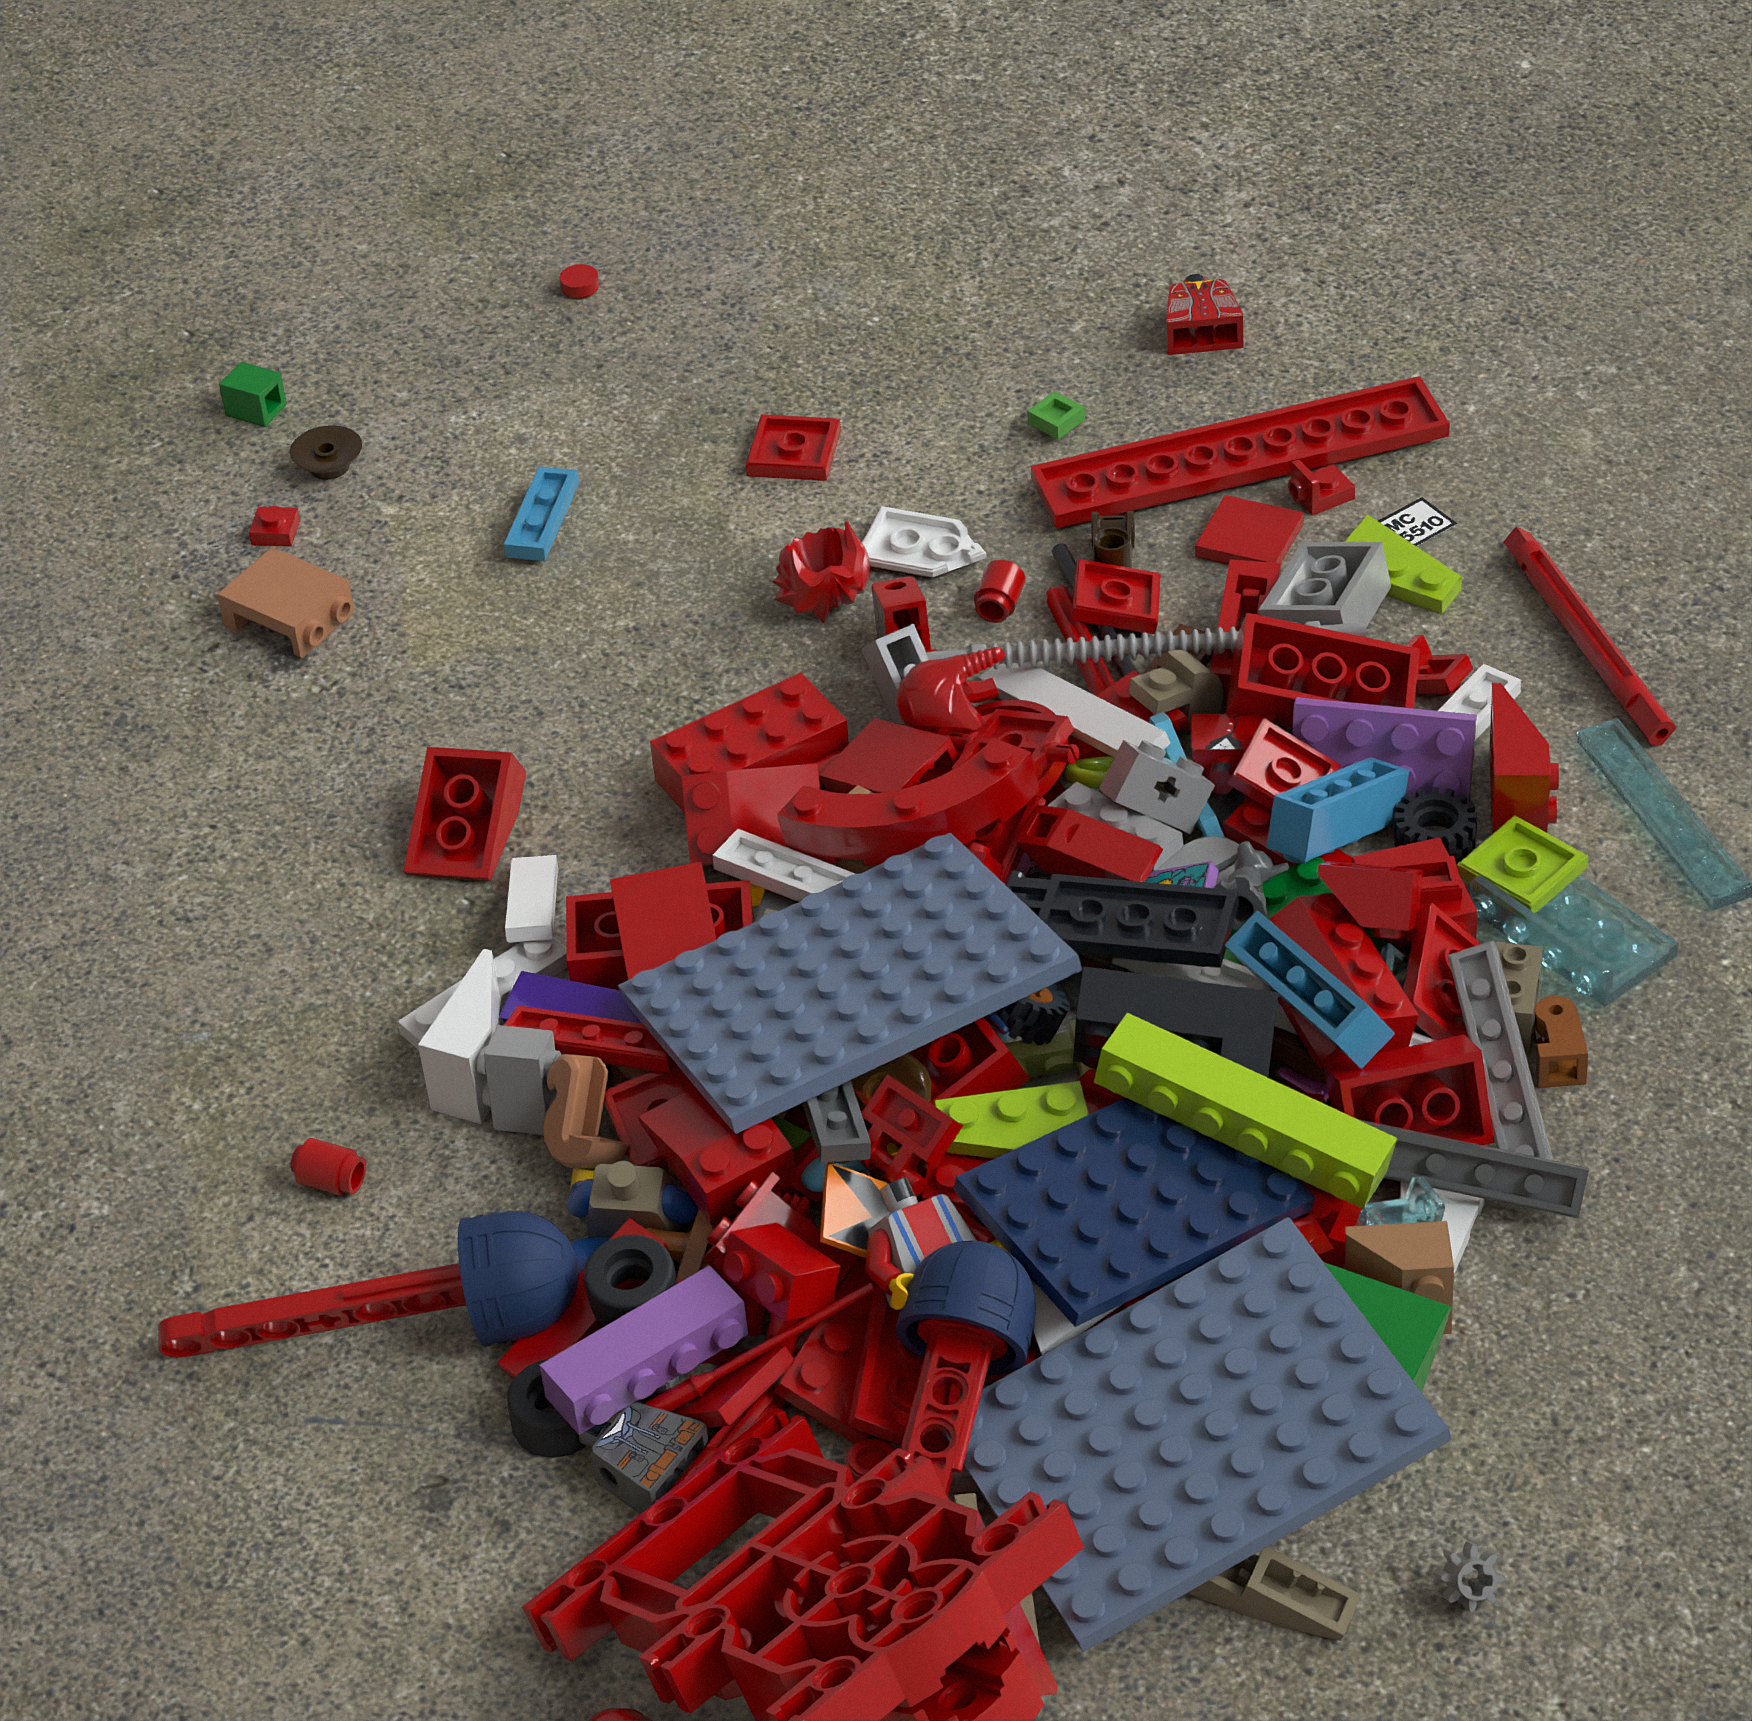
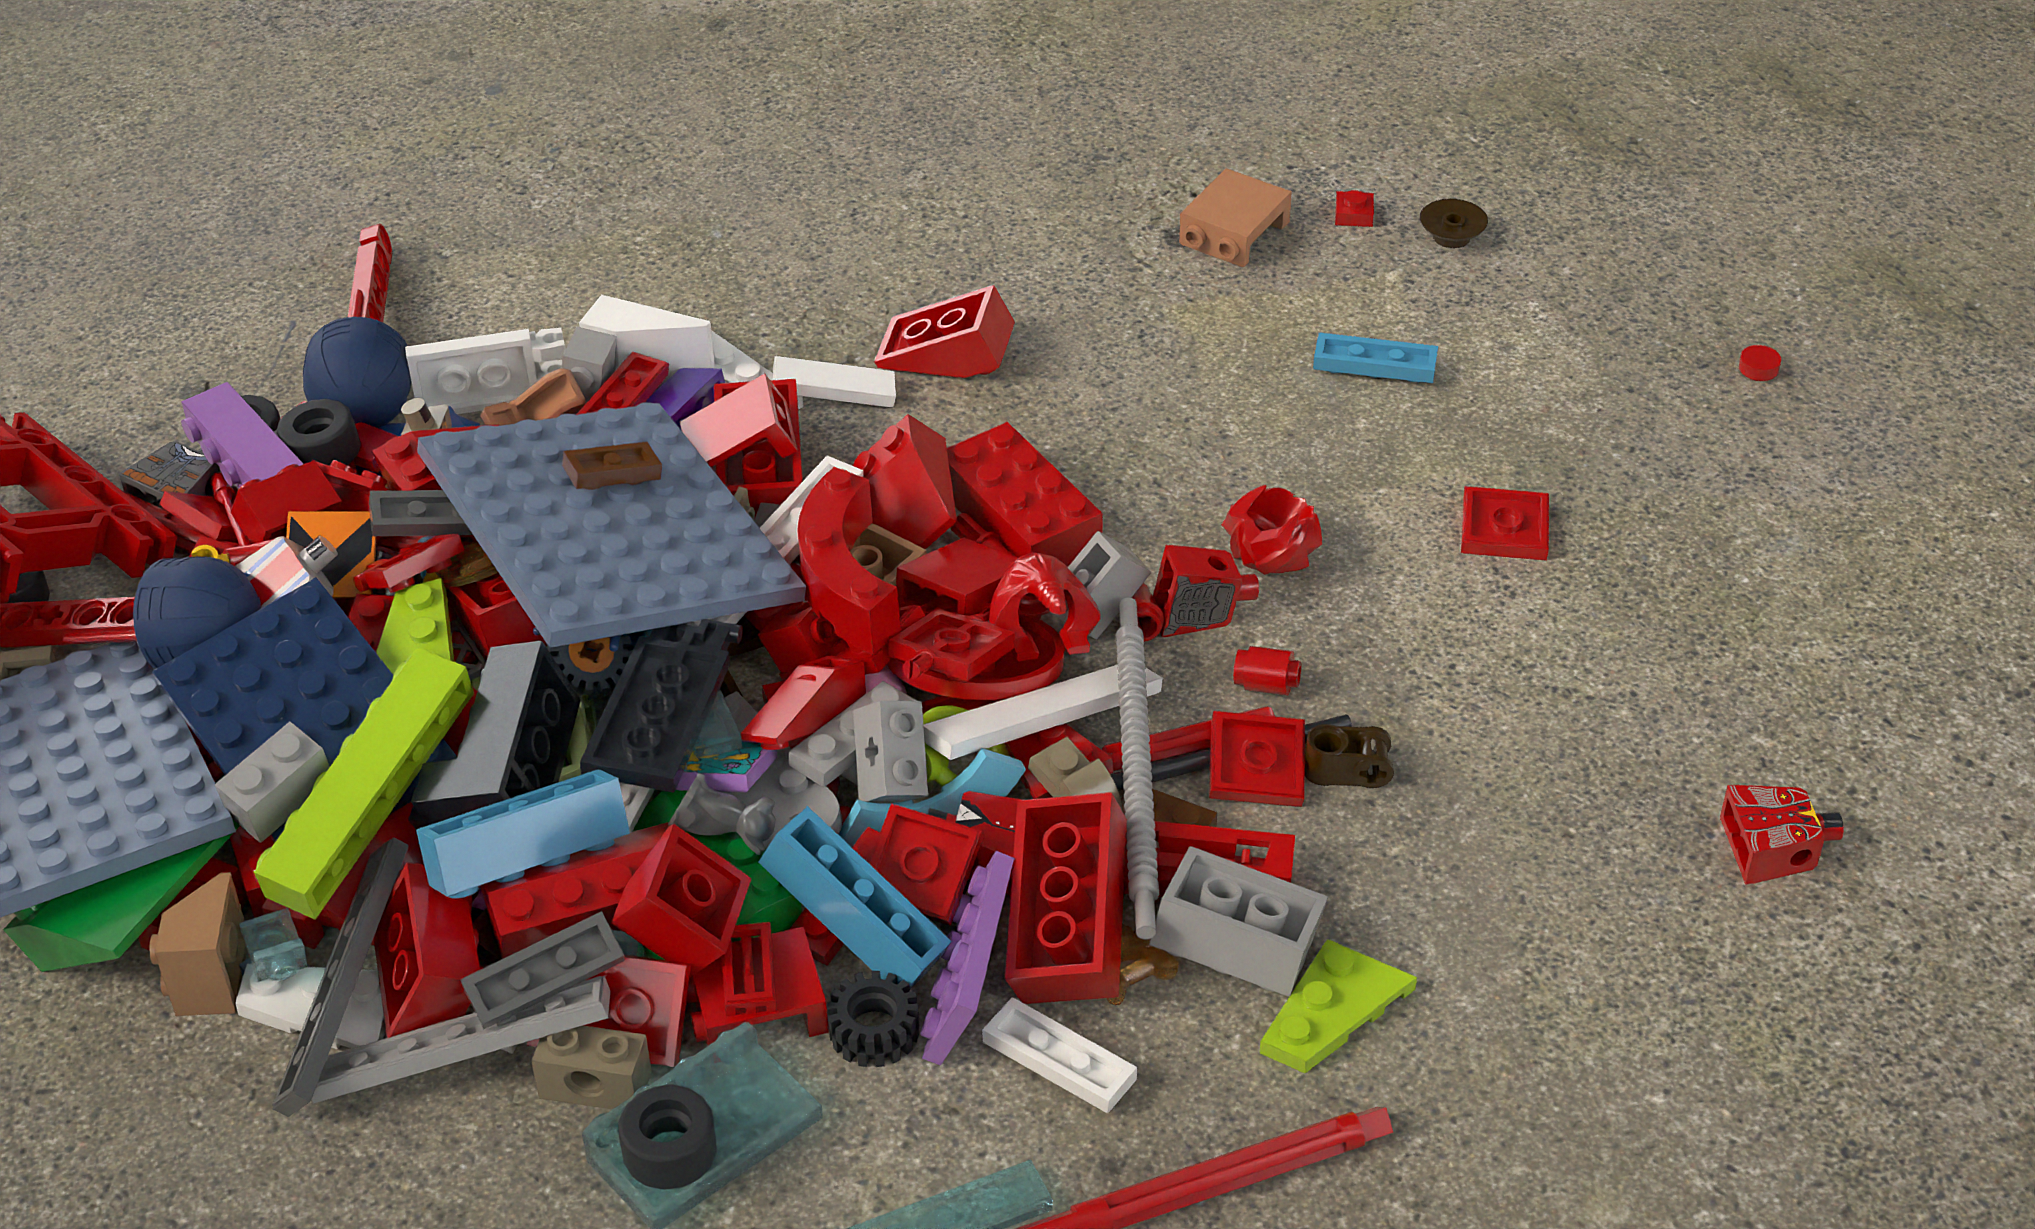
camera: 85 degrees right, 0 degrees up
green brick [219,362,287,427] -> none
red brick [290,1138,366,1196] -> none
white tile [862,506,986,578] -> none
bright green plate [1027,391,1085,440] -> none
red plate [1030,376,1450,528] -> none
red tile [1195,495,1304,564] -> none
red bracket [1288,459,1355,516] -> none
sticker [1378,497,1458,546] -> none
red bracket [1406,635,1473,696] -> none
lime tile [1457,815,1588,918] -> none
red slope [1489,683,1559,834] -> none
dark orange leg [1534,995,1588,1088] -> none
none -> light grey brick [215,722,330,843]
none -> white tile [405,328,565,414]
none -> dark grey plate [460,911,625,1029]
none -> reddish brown plate [562,442,662,490]
none -> black tyre [618,1084,717,1190]

